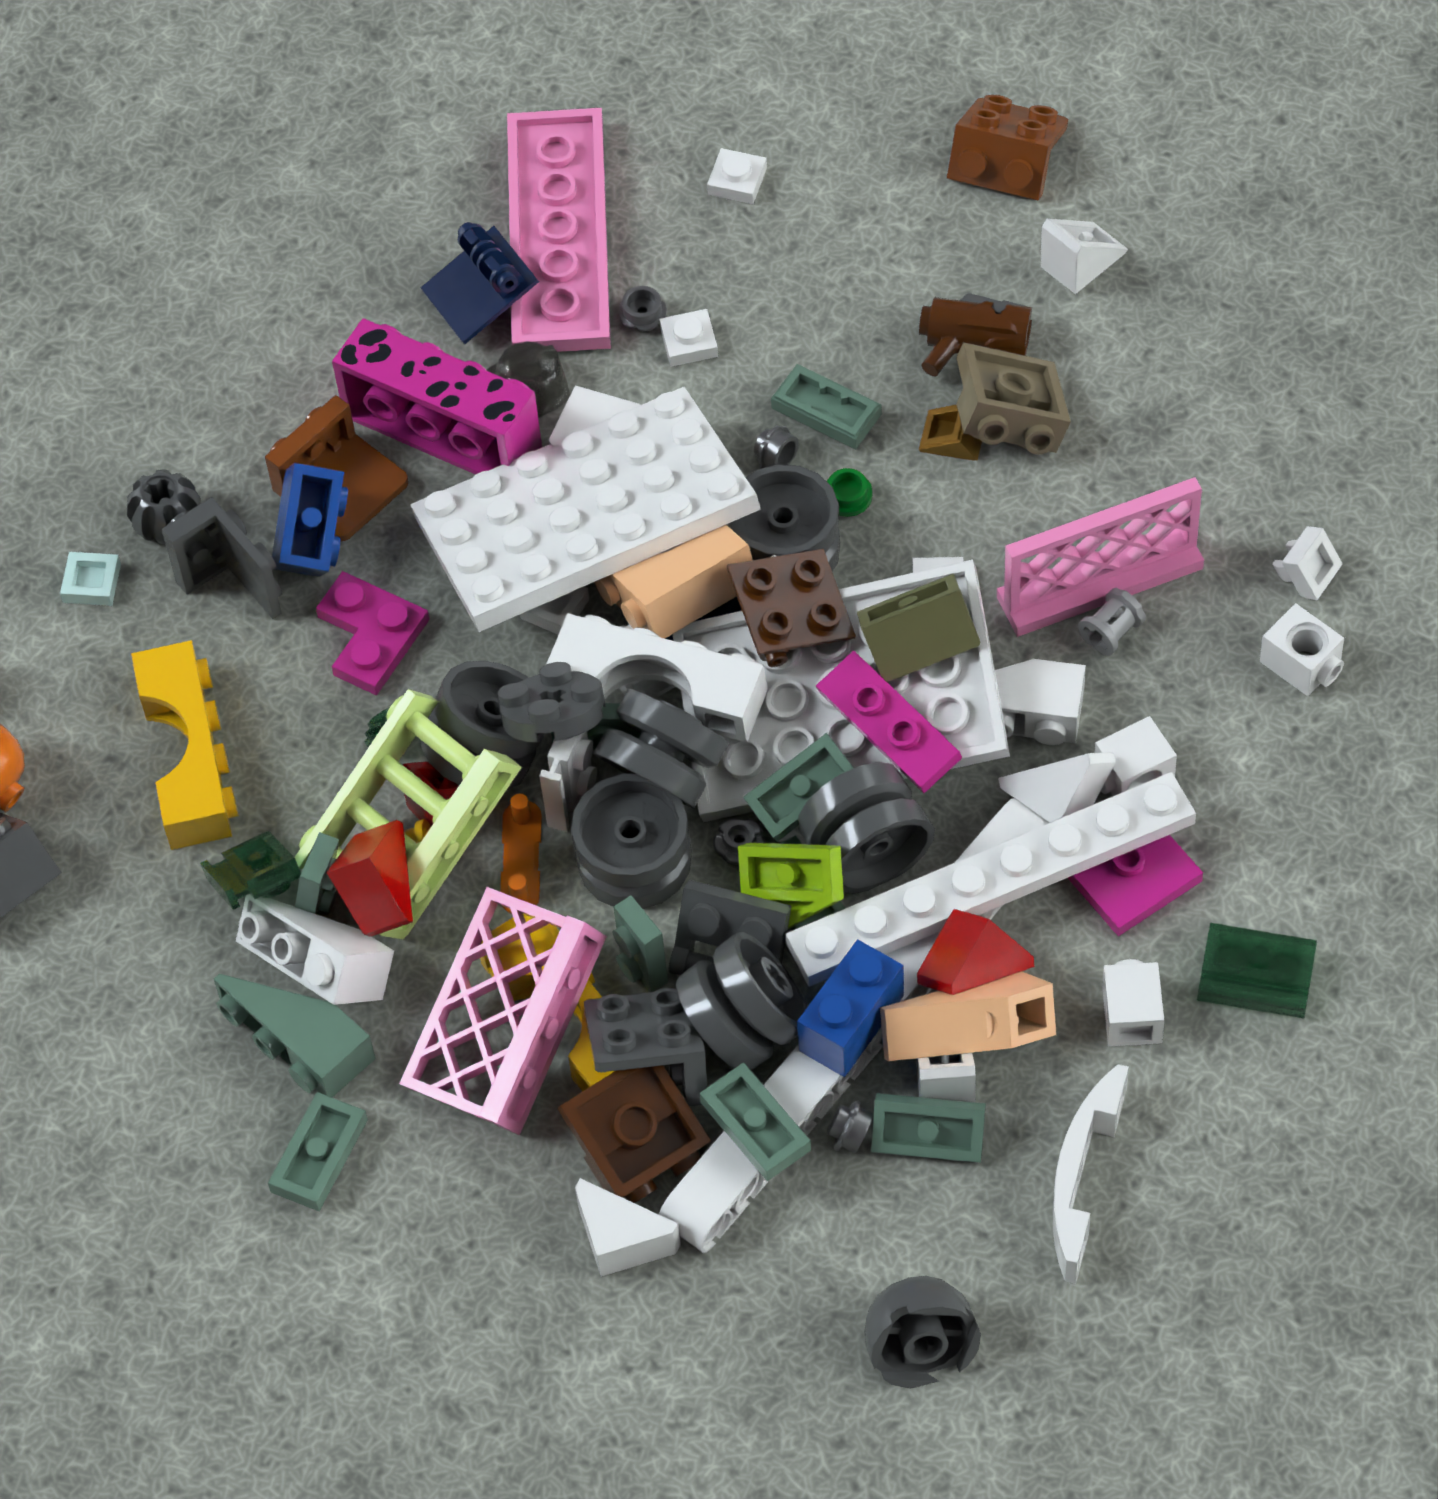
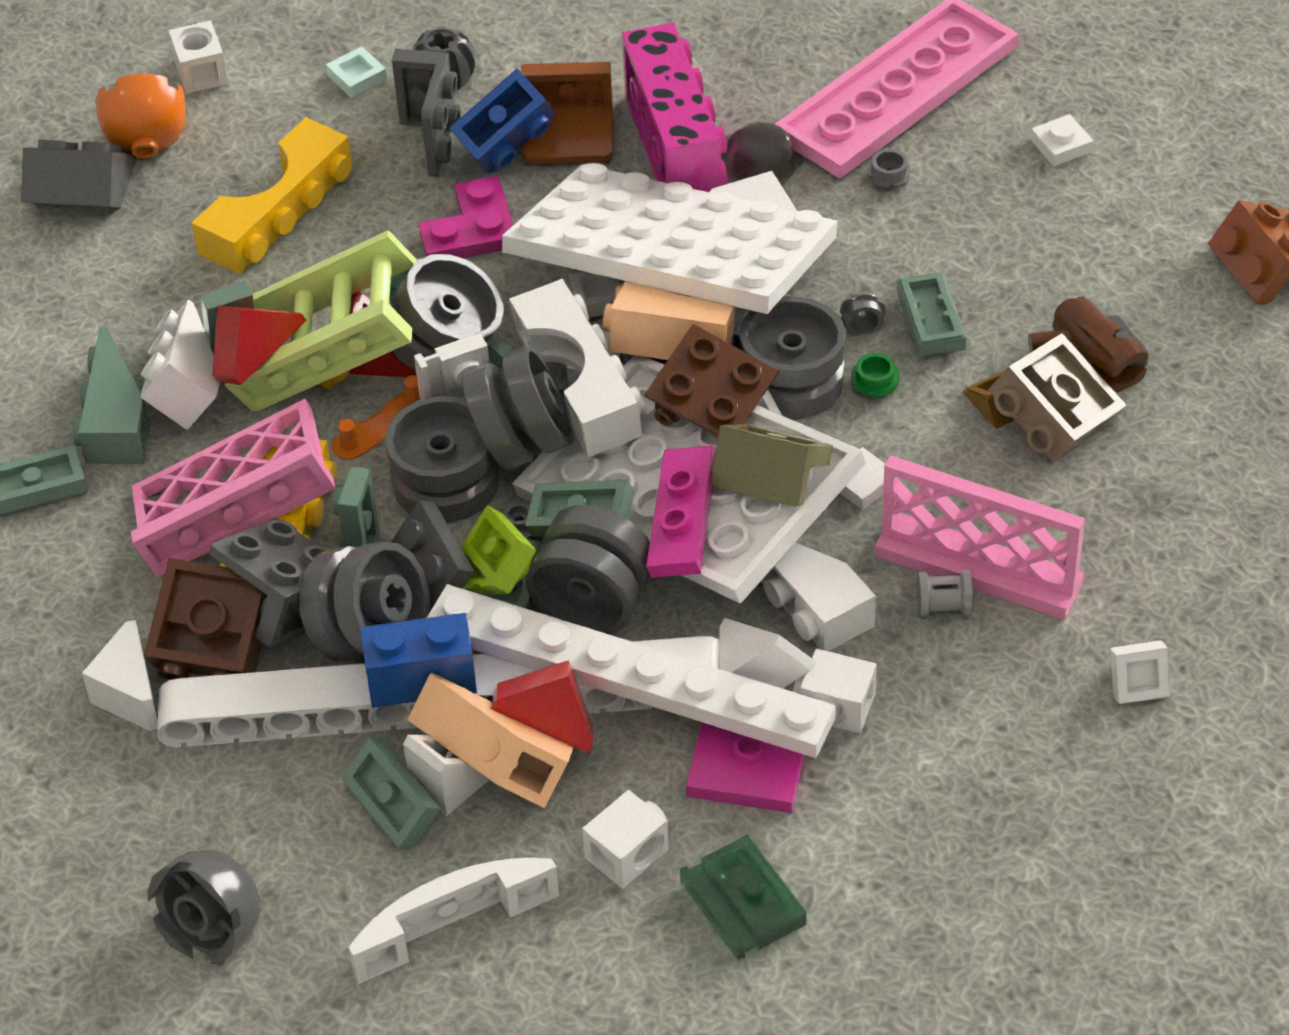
camera: 45 degrees right, 10 degrees down
clear green plate [200,831,301,910] -> none
dark blue hinge [420,222,539,345] -> none
dark grey plate [498,662,606,742] -> none
white plate [659,309,718,367] -> none
sand green plate [700,1062,811,1181] -> none
flat silver plate [827,1101,873,1153] -> none
white slope [1041,218,1128,294] -> none
white brick [1260,603,1344,696] -> none

